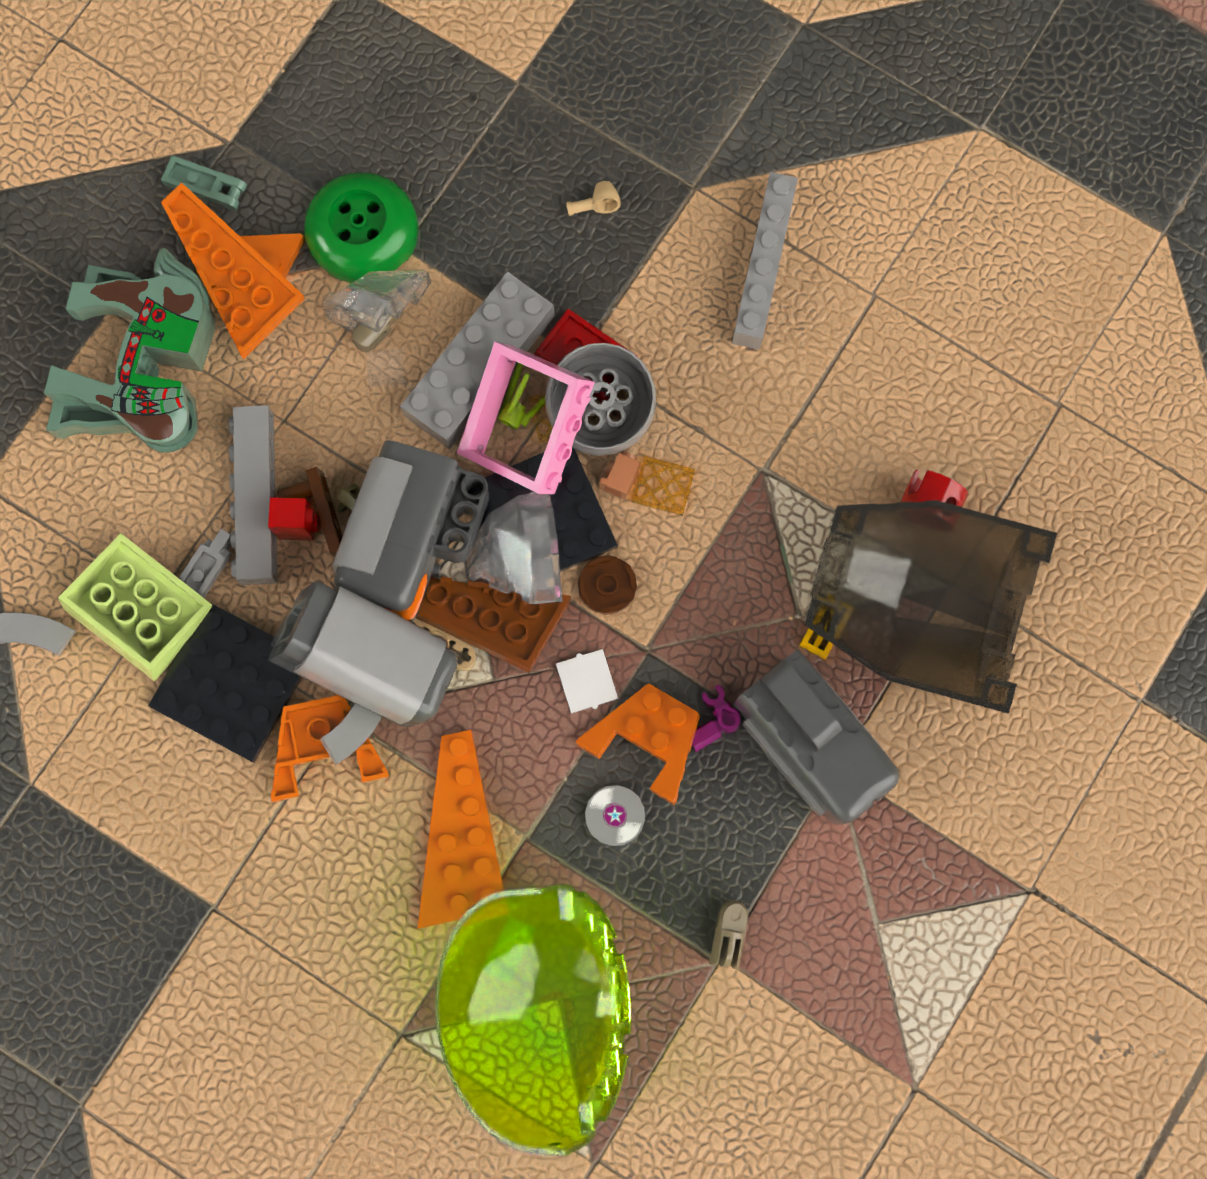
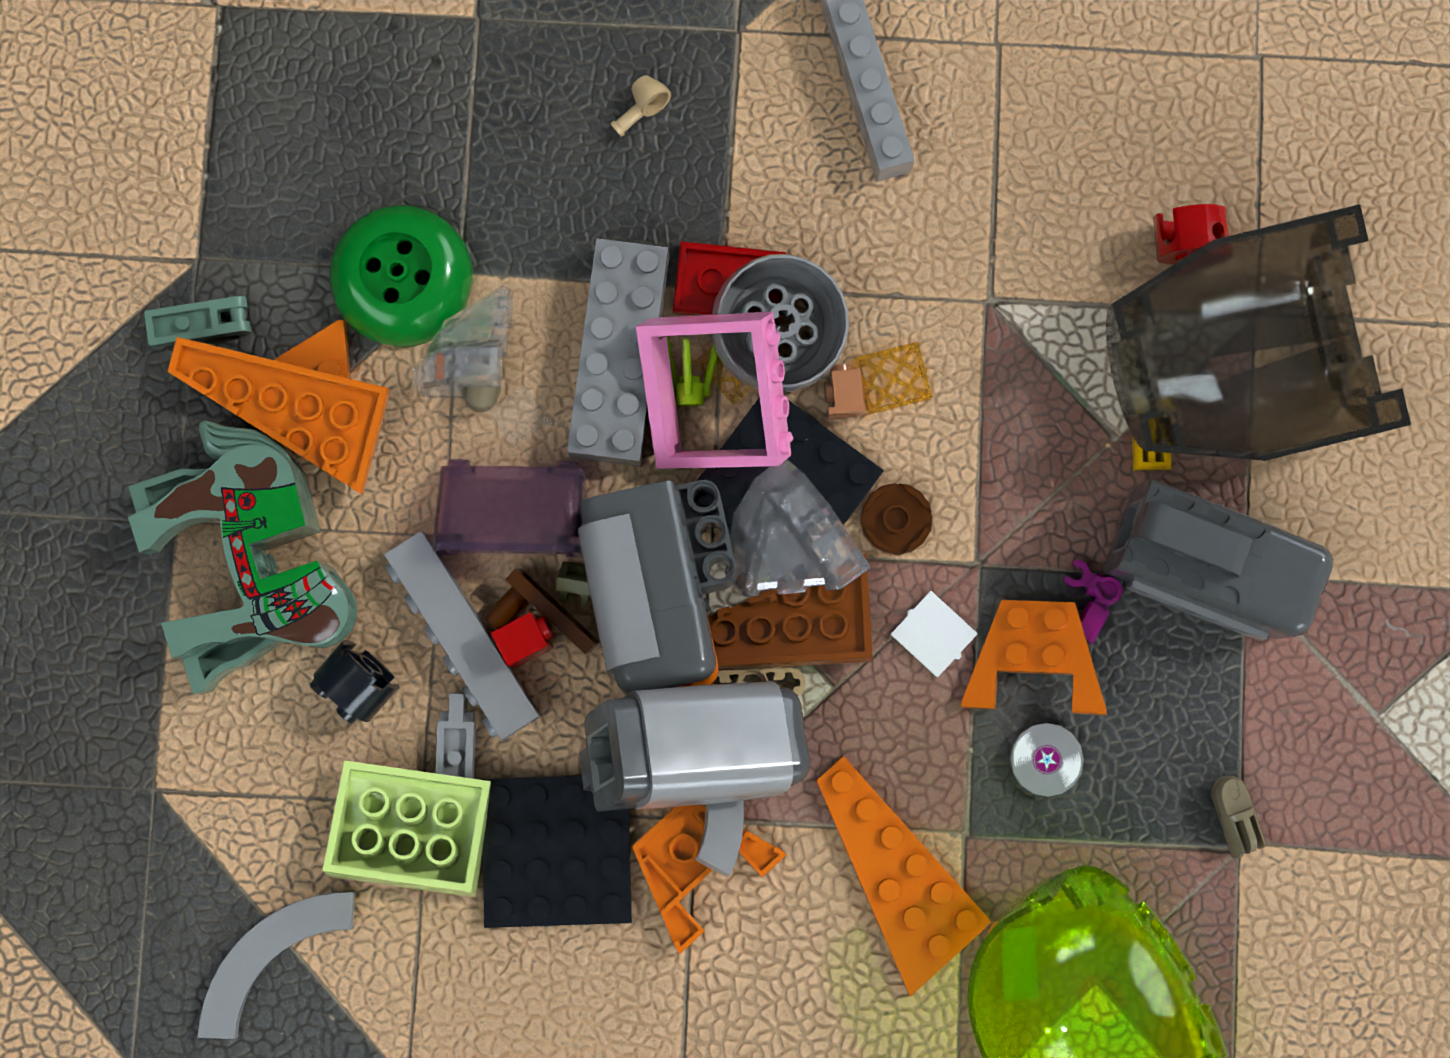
camera: 30 degrees left, 5 degrees up
none -> black brick [310,640,400,724]
none -> clear purple windscreen [433,459,586,558]

